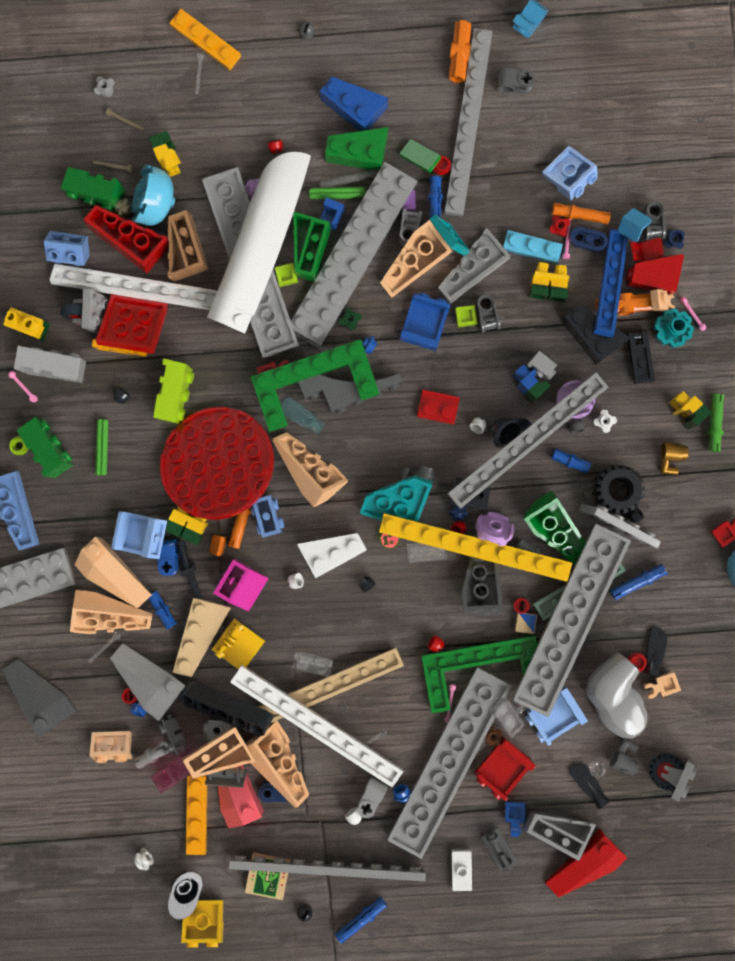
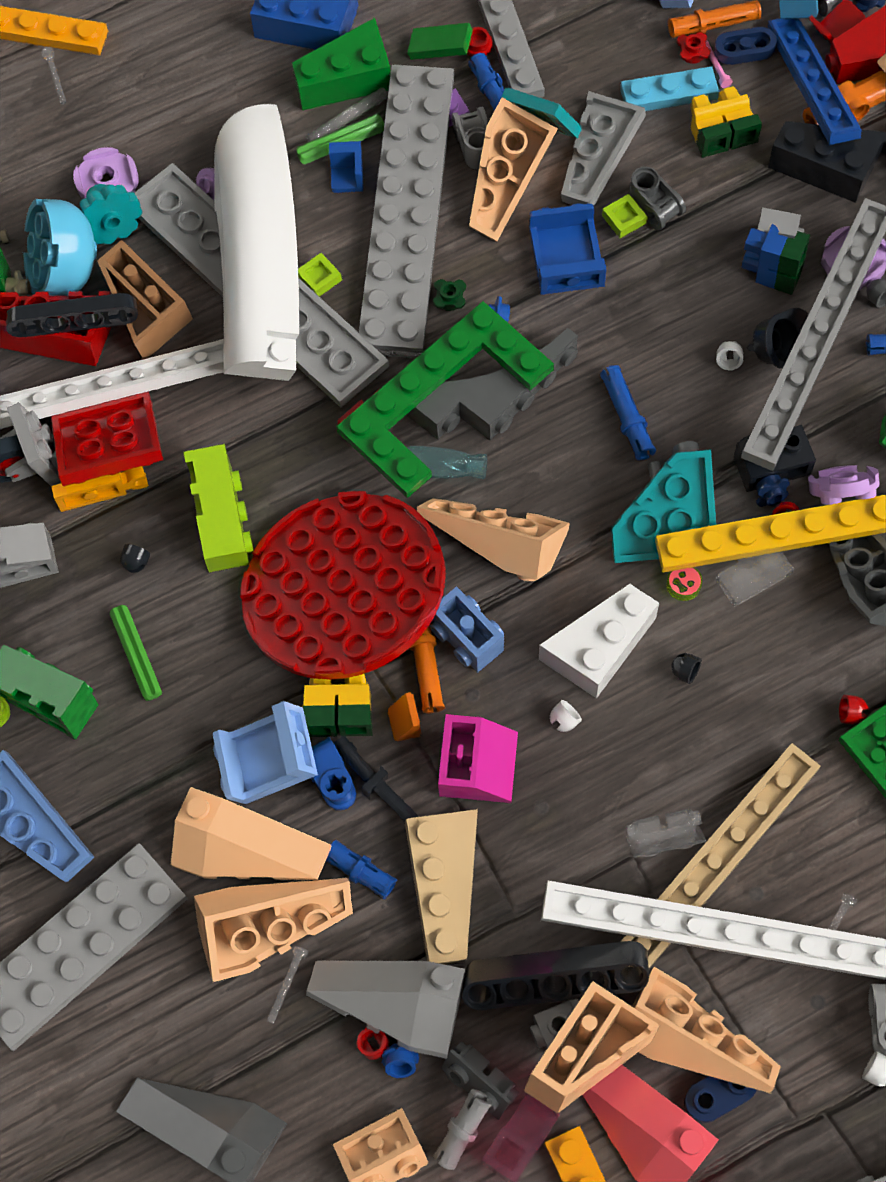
camera: 25 degrees left, 20 degrees down
yellow hips [149,131,181,177] -> none
dark grey hinge [205,767,247,788] -> none
yellow hinge [212,618,265,669] -> none
red hinge [267,139,283,155] -> none
green wedge [293,212,331,282] -> none
red plate [417,390,460,425] -> none
none -> black beam [6,293,138,337]
none -> lavender plate [73,147,139,199]
none -> teal plant [79,184,143,244]
none -> blue pin [600,365,656,460]

